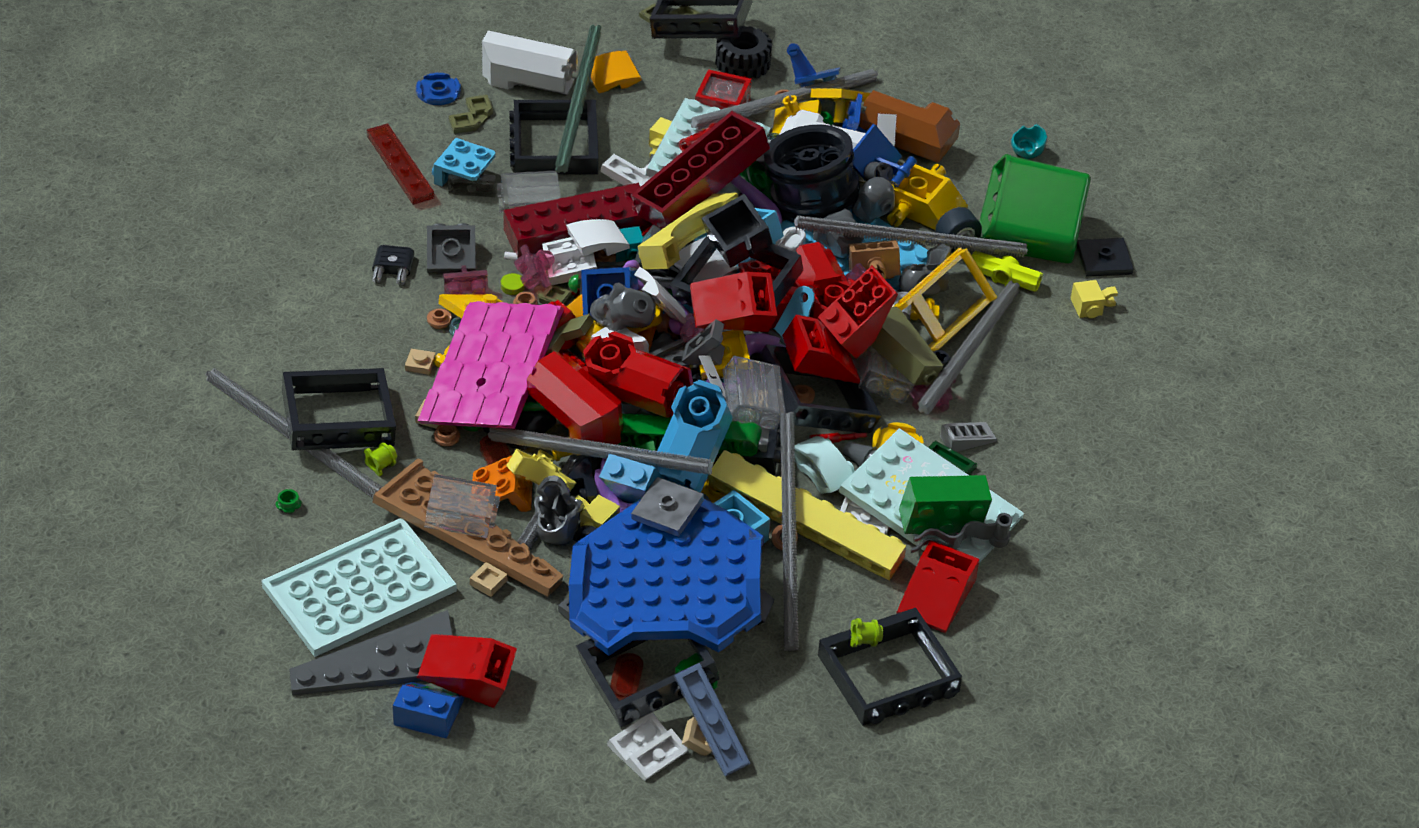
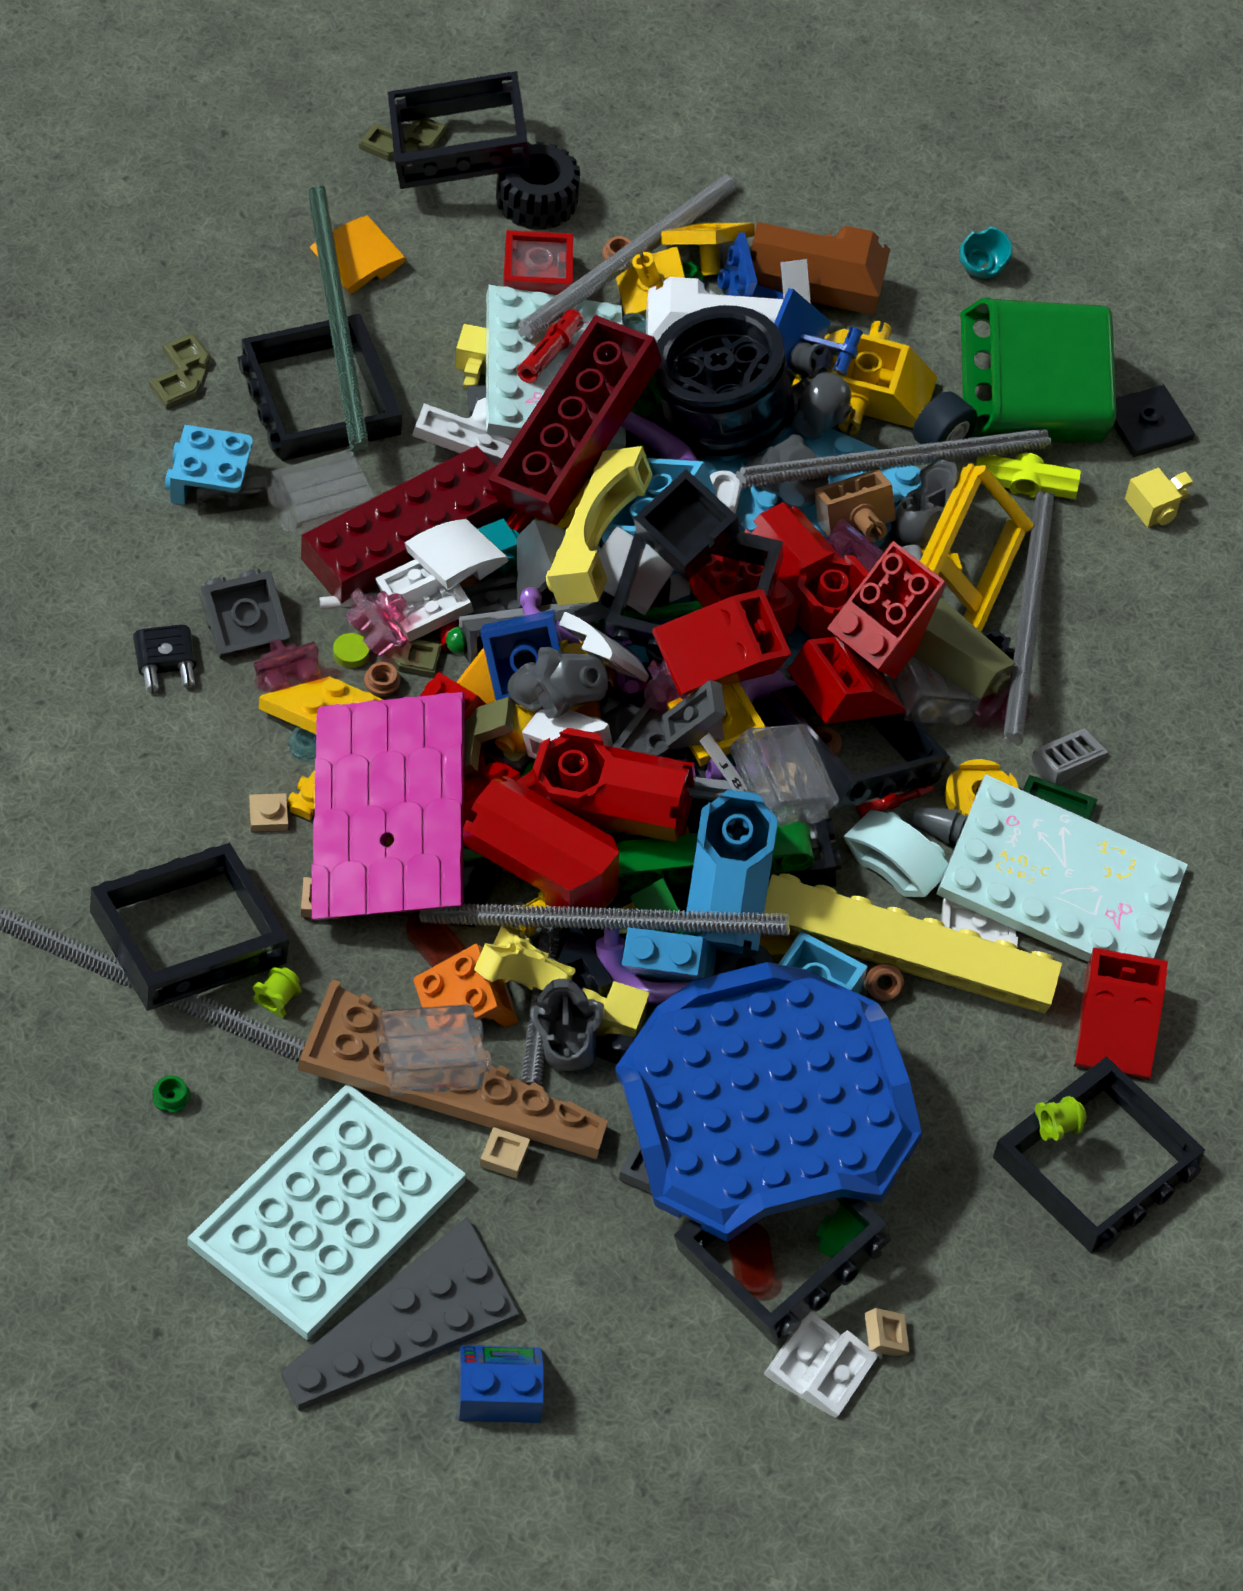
camera: 20 degrees left, 10 degrees up
clear red plate [367,123,434,205] -> none
blue tile [416,72,461,105] -> none
red slope [417,634,517,708] -> none
nougat plate [427,308,452,329] -> none
nougat plate [434,425,460,446] -> none
white brick [482,31,578,95] -> none
flat silver plate [631,477,704,537] -> none
sand blue tile [674,663,750,776] -> none
medium azure piece [775,286,815,338] -> none
light grey axle [780,412,799,651] -> none
blue plate [787,43,841,87] -> none
green brick [899,475,992,535] -> none
dark grey flag [911,513,1012,553] -> none

